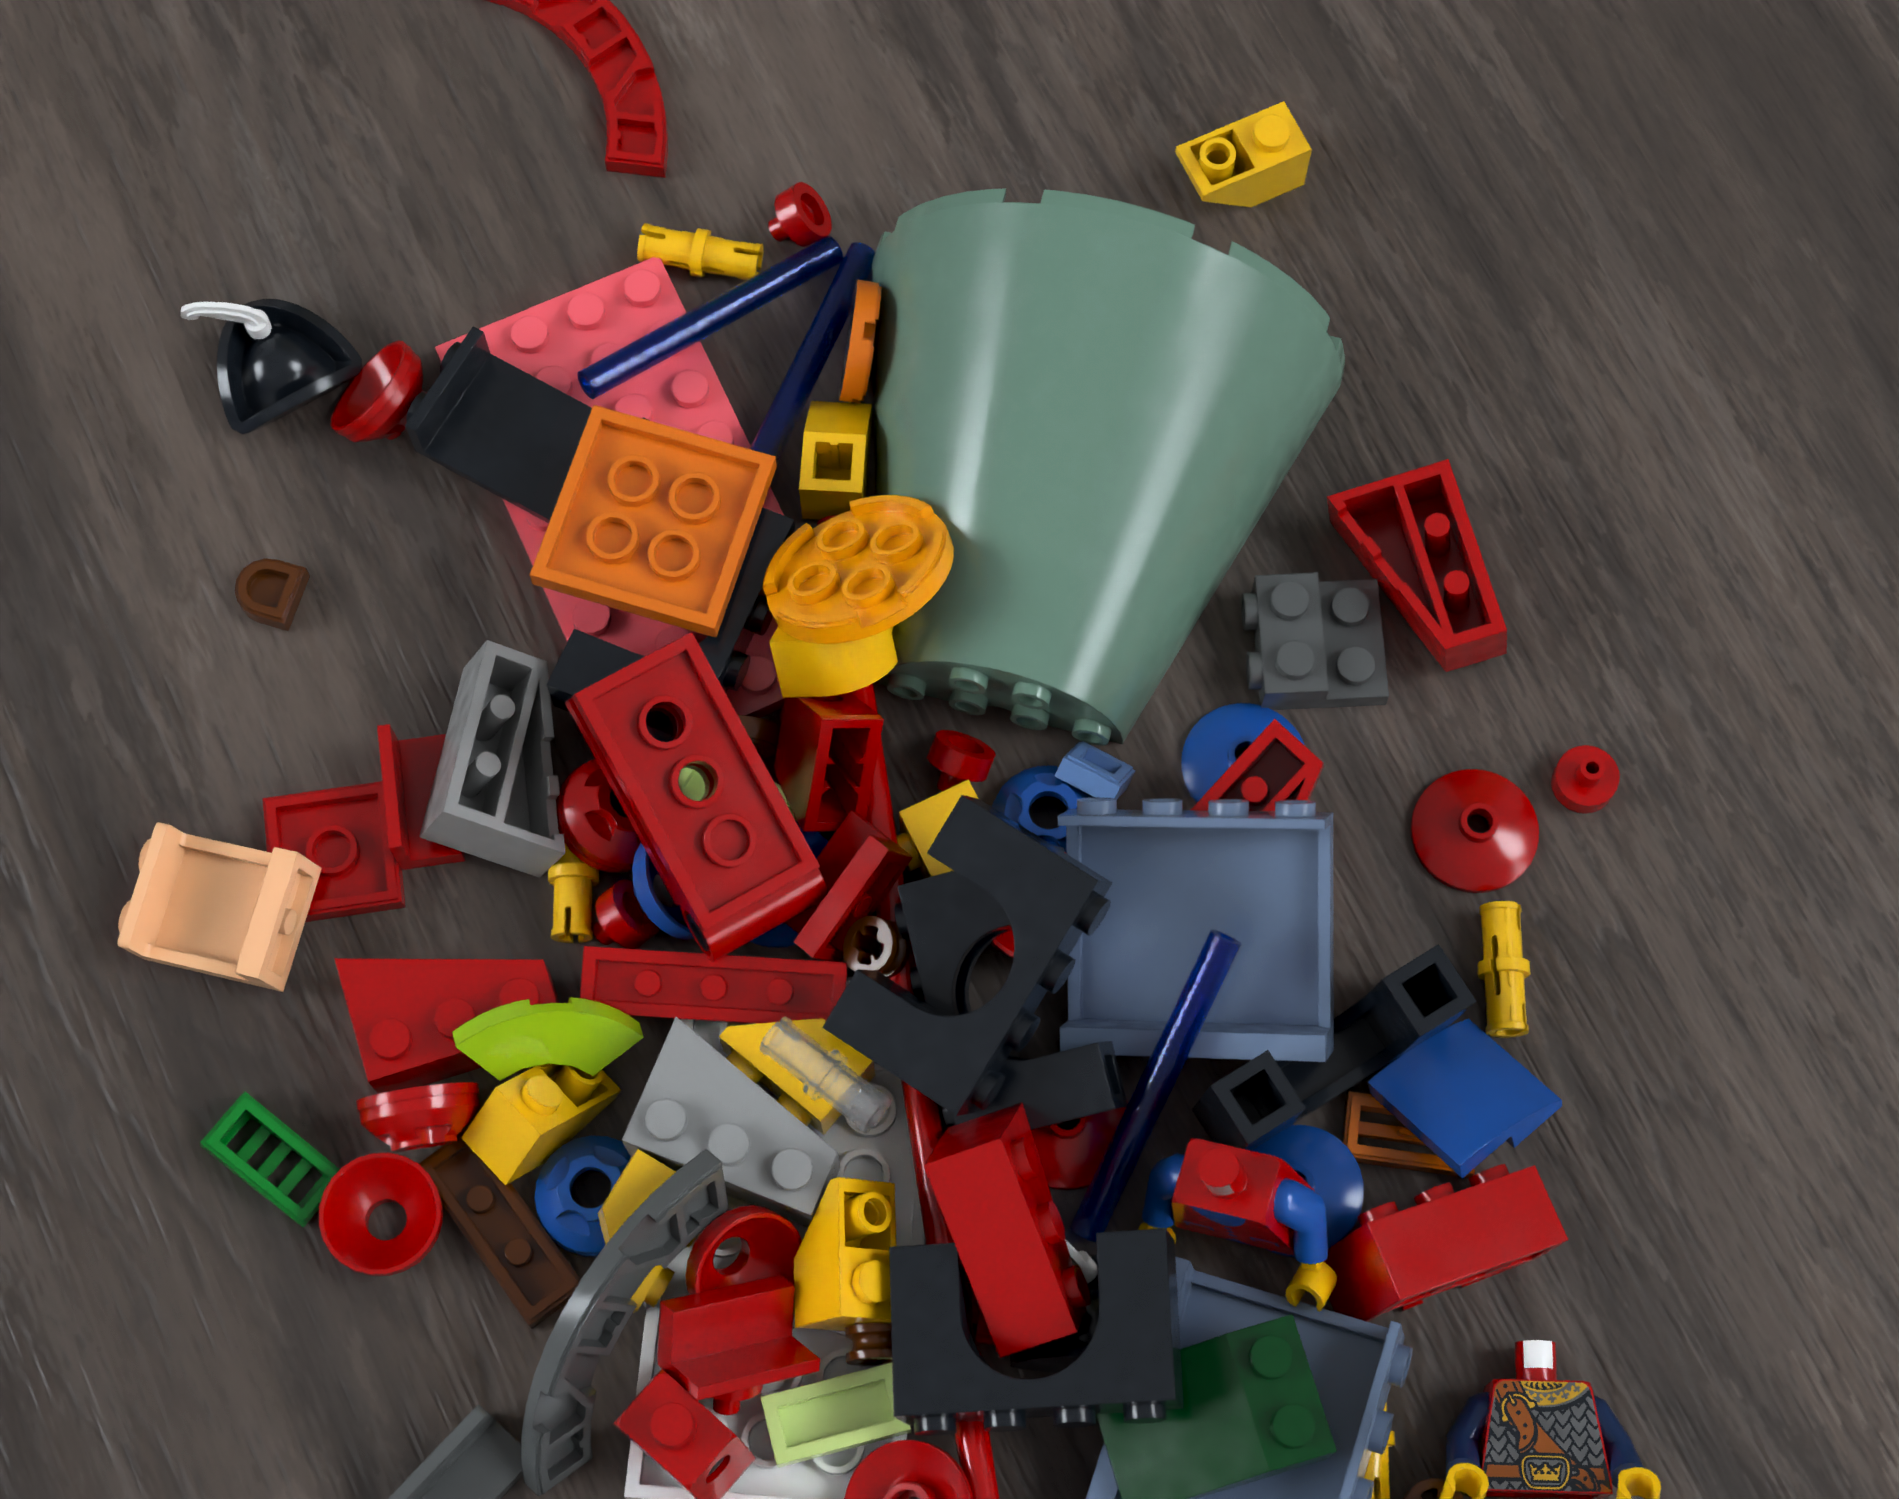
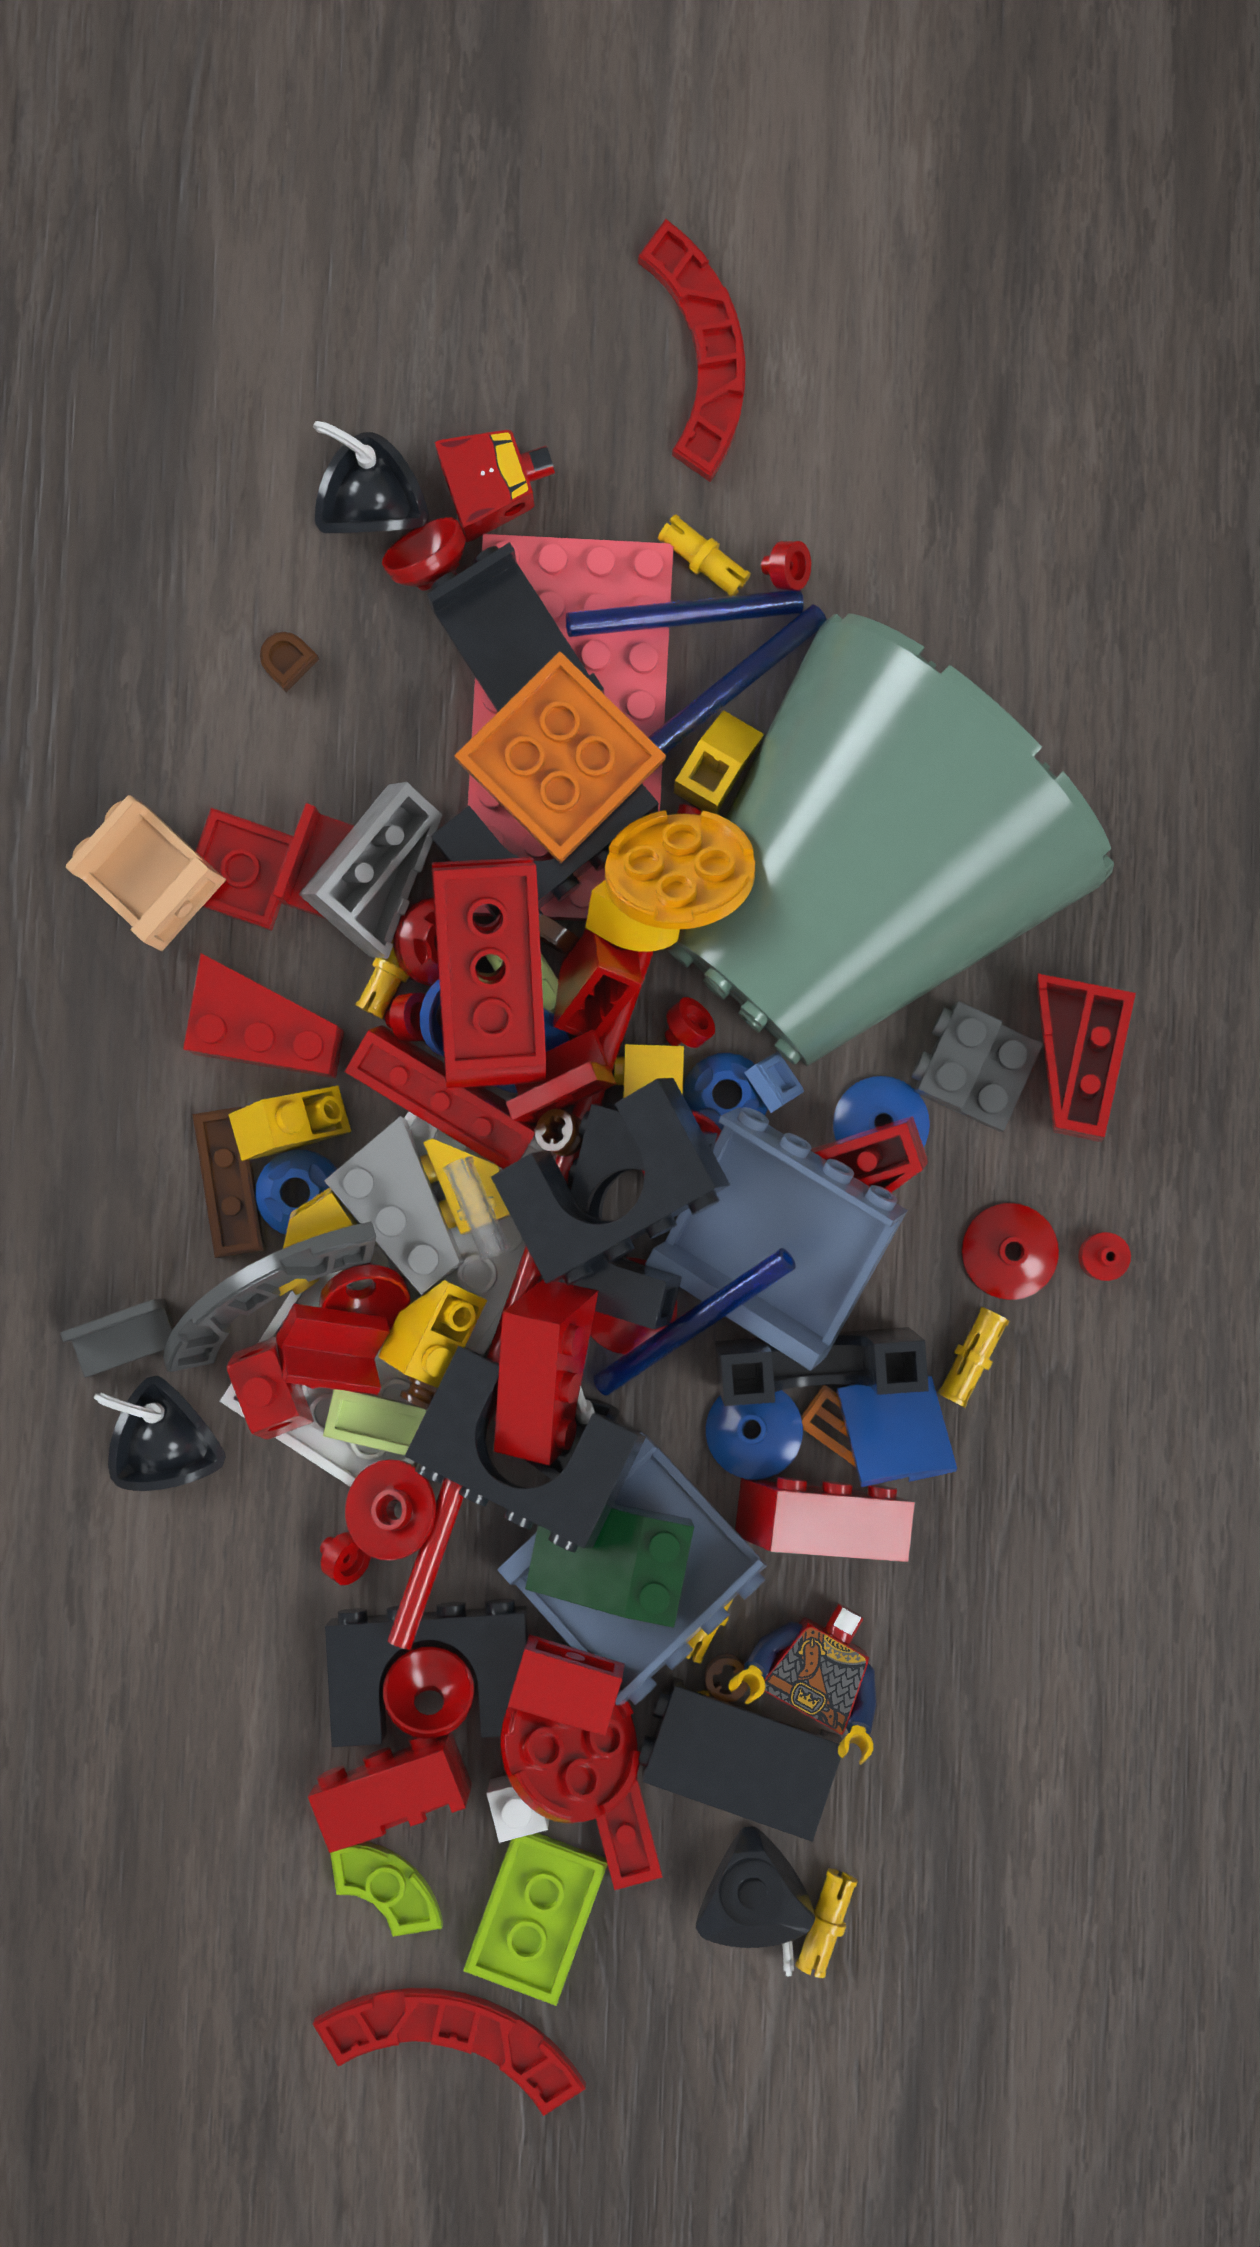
camera: 25 degrees right, 15 degrees up
green slope [200,1091,340,1228] -> none
red piece [318,1152,443,1276] -> none
red piece [356,1082,480,1152] -> none
lime tile [452,997,644,1081] -> none
orange tile [839,280,882,404] -> none
torso [1138,1138,1337,1312] -> none
yellow slope [1175,101,1312,207] -> none
none -> red torso [434,430,555,542]

